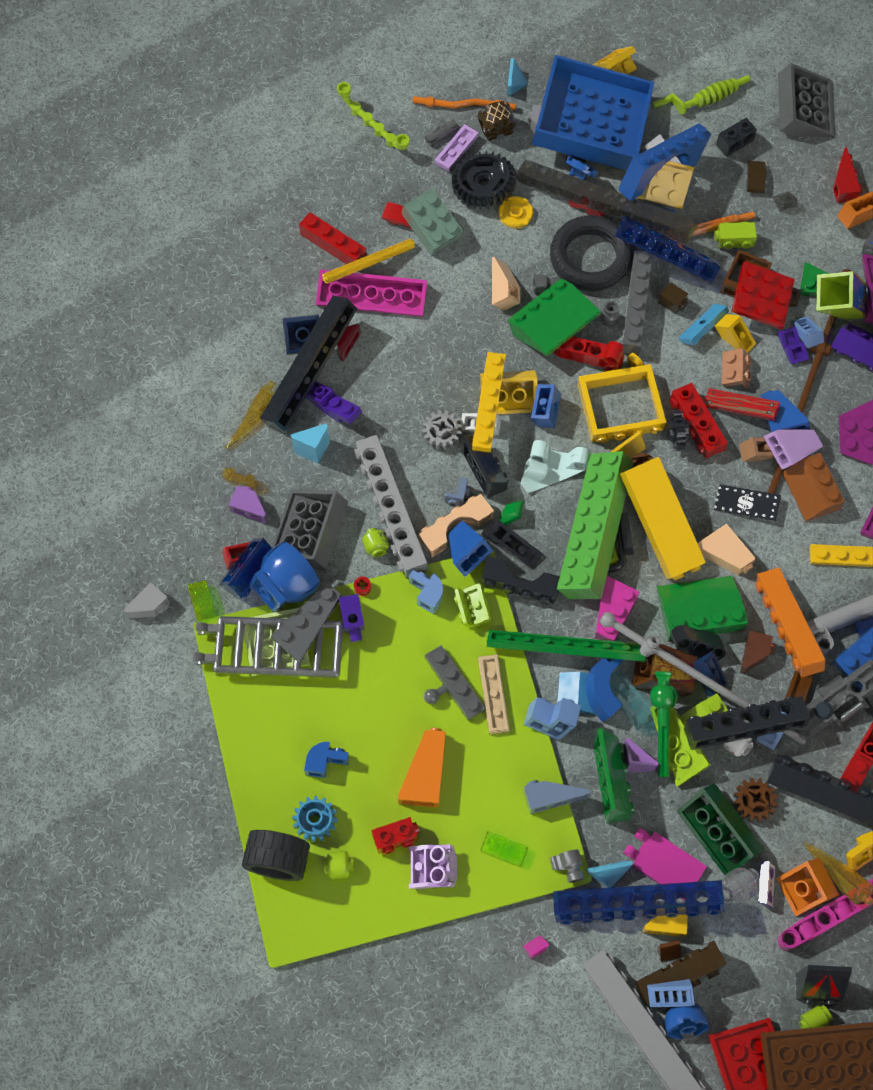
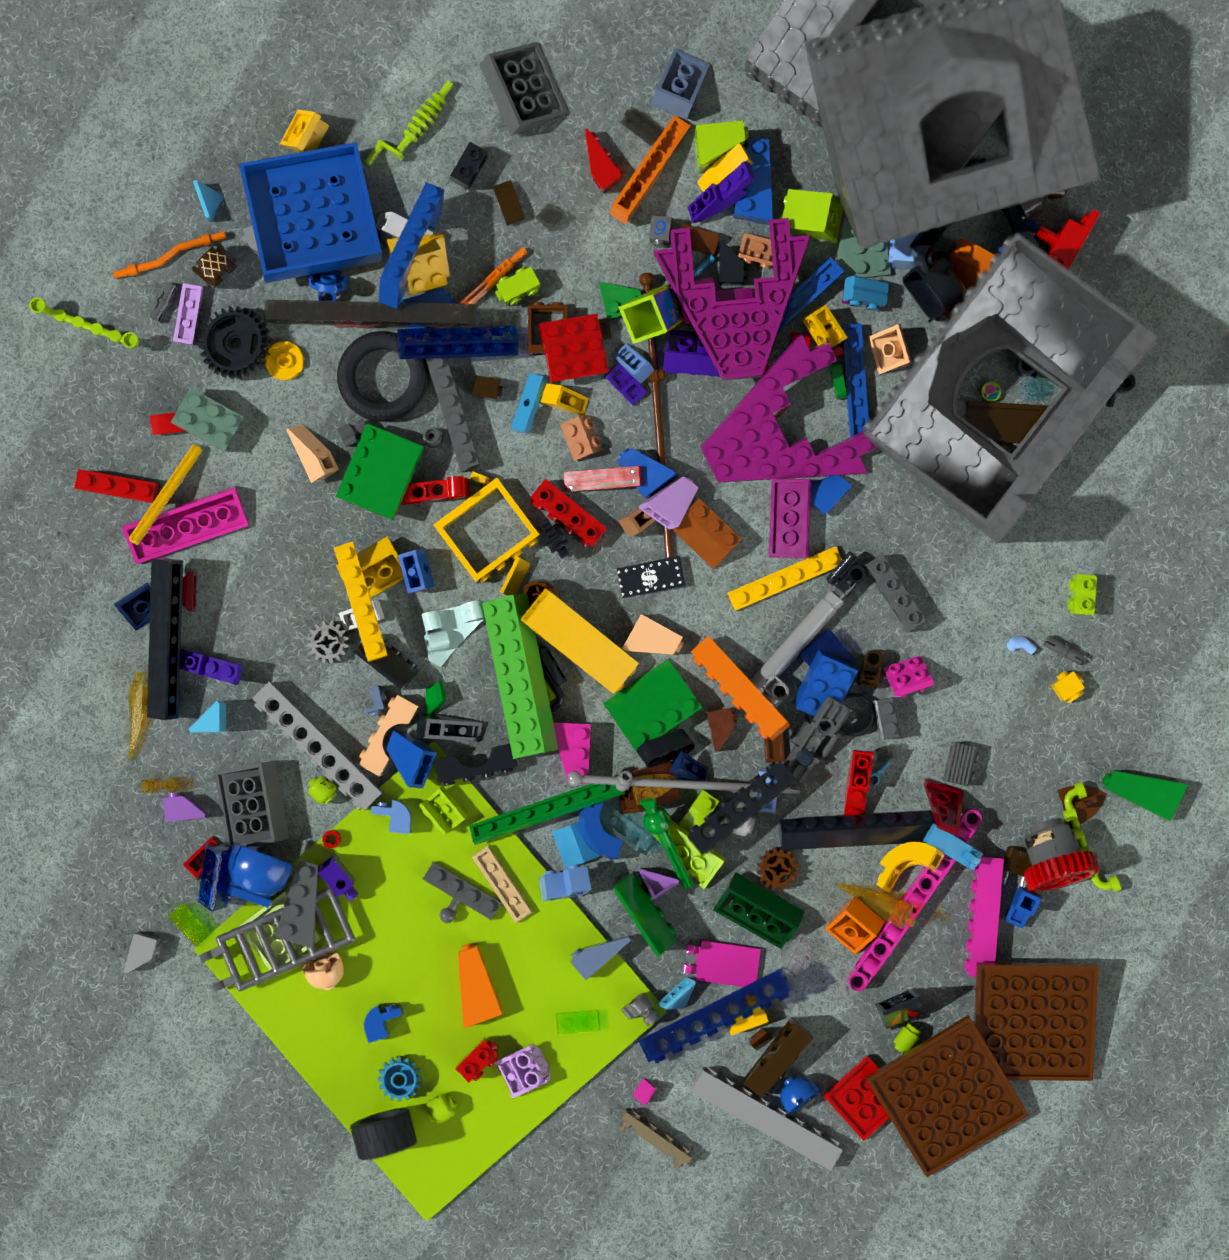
camera: 30 degrees left, 20 degrees up
medium blue slope [647,979,695,1007] -> none
tile [759,862,775,908] -> none
none -> light nougat cylinder [302,953,344,990]
none -> dark tan piece [619,1109,692,1170]

